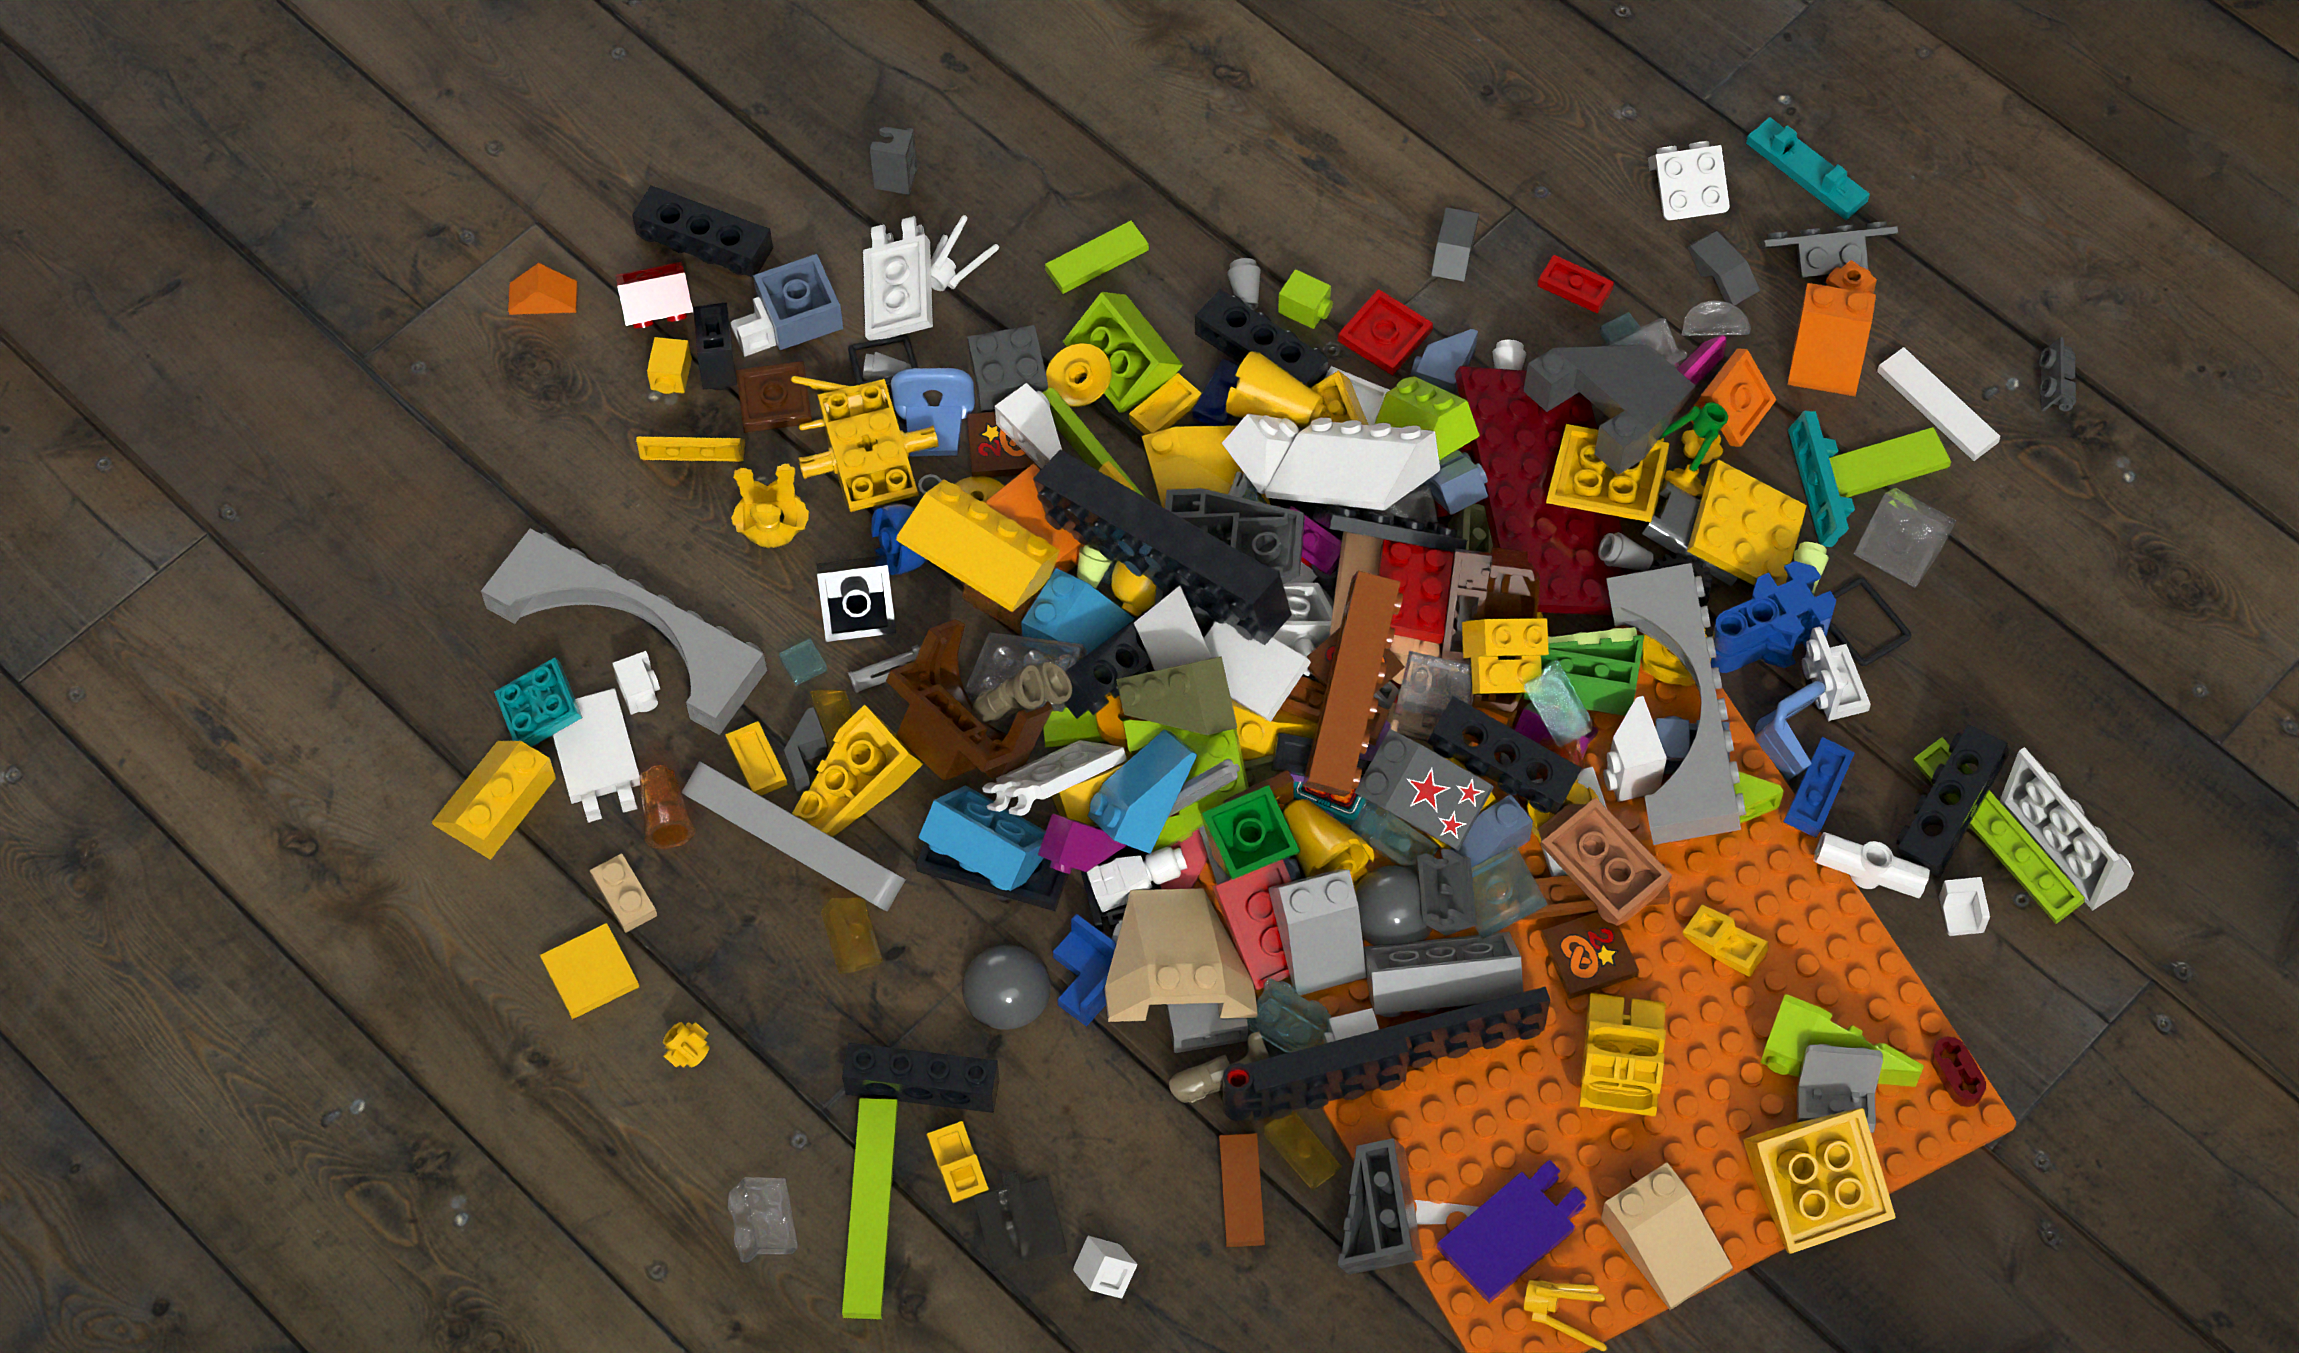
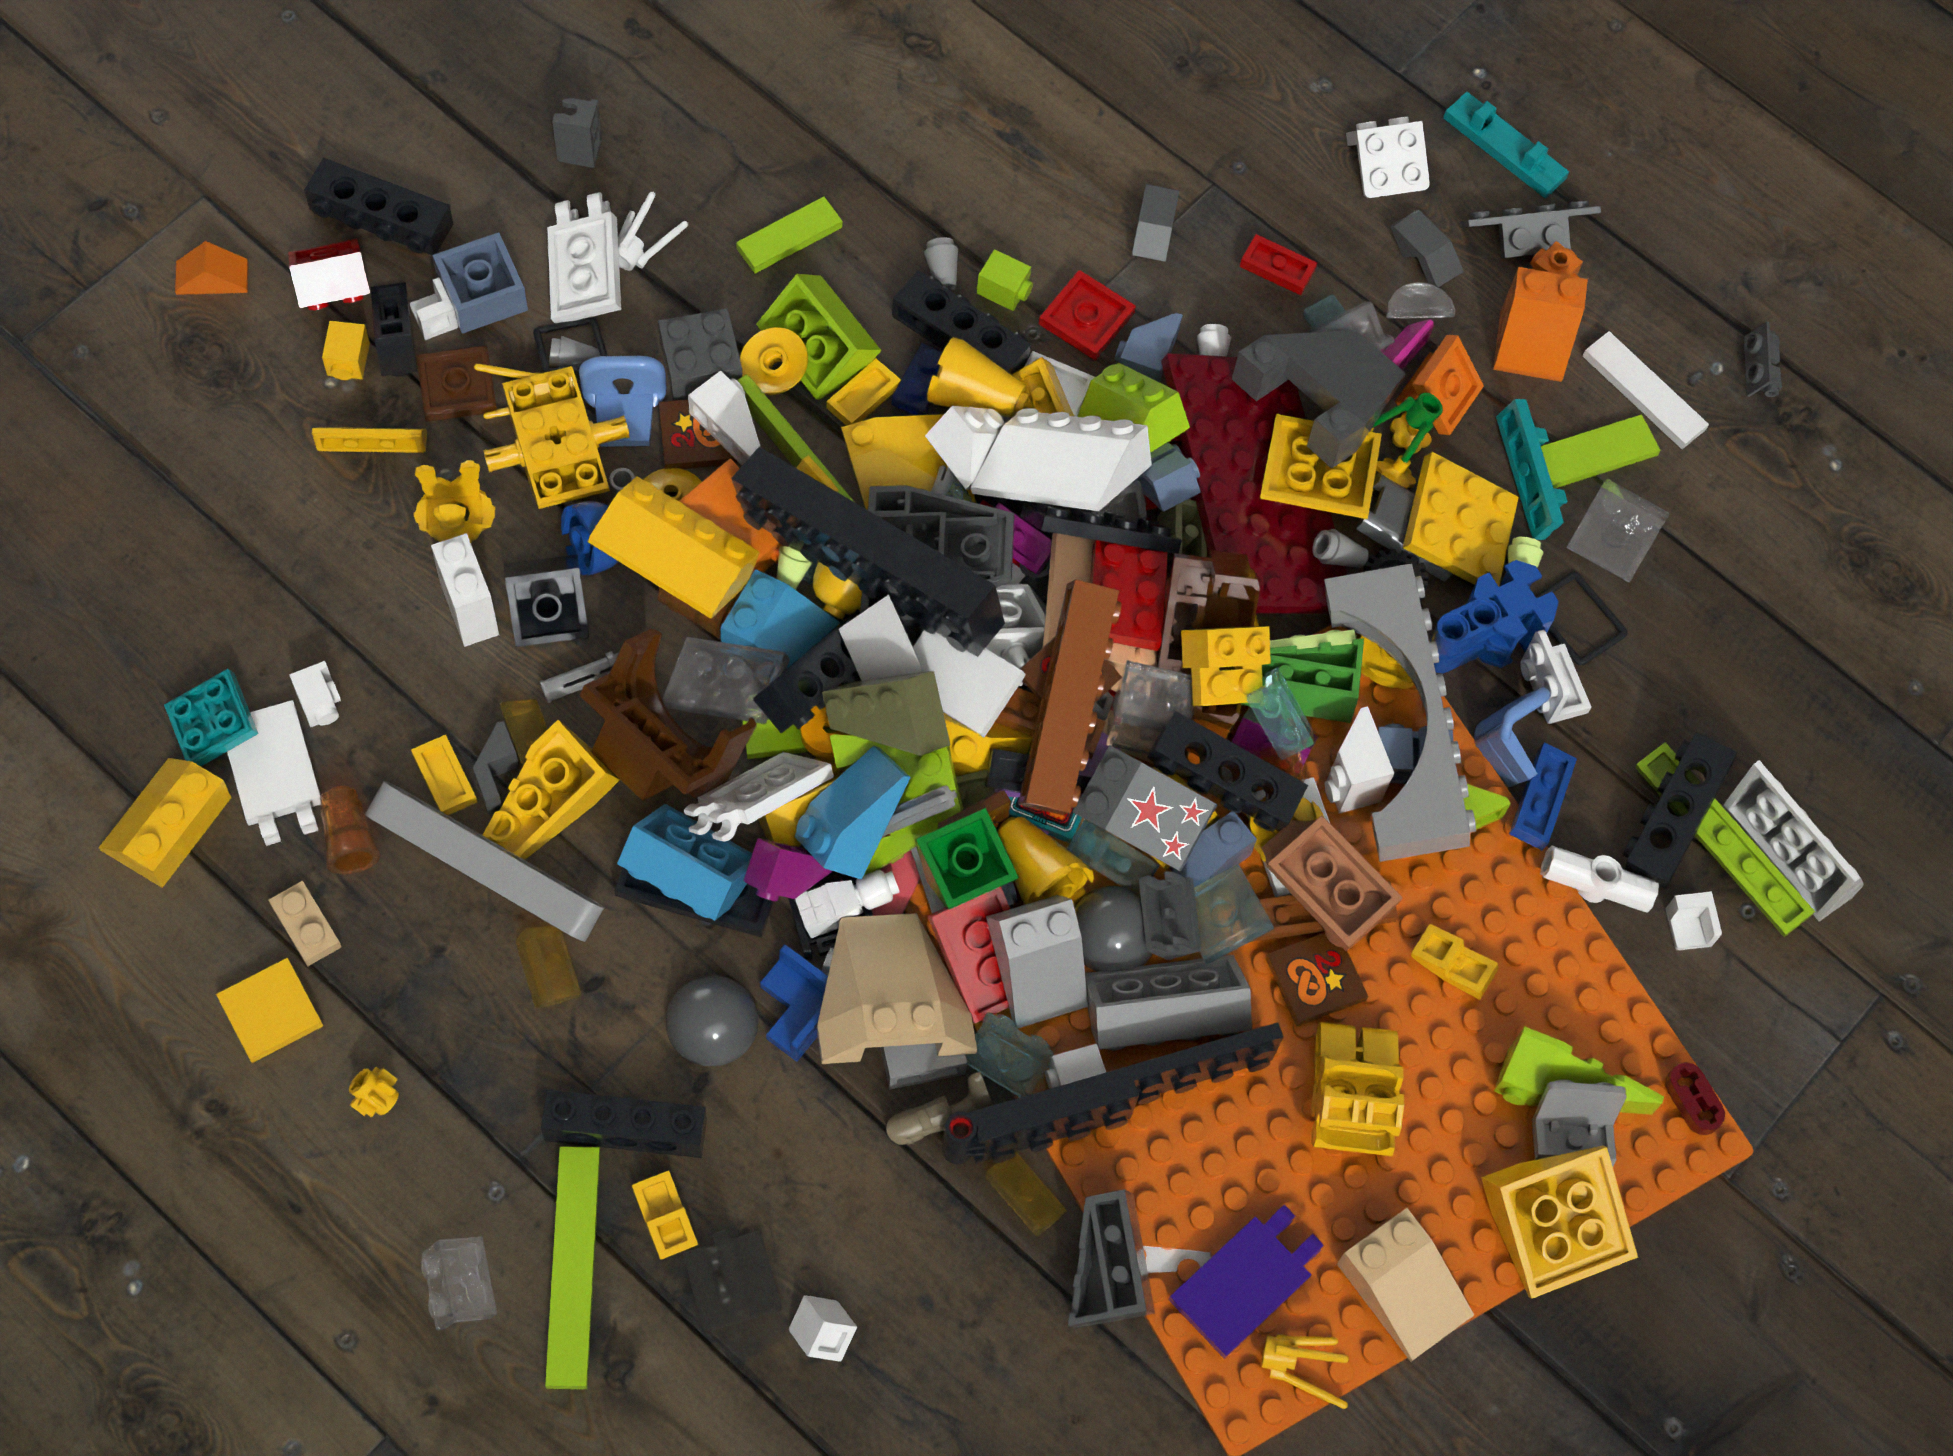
camera: 10 degrees left, 5 degrees up
light grey arch [481,529,767,735] -> none
clear light blue tile [779,638,827,686] -> none
dark tan piece [972,662,1072,723] -> none
dark orange tile [1219,1133,1265,1247] -> none
none -> white brick [431,533,499,647]

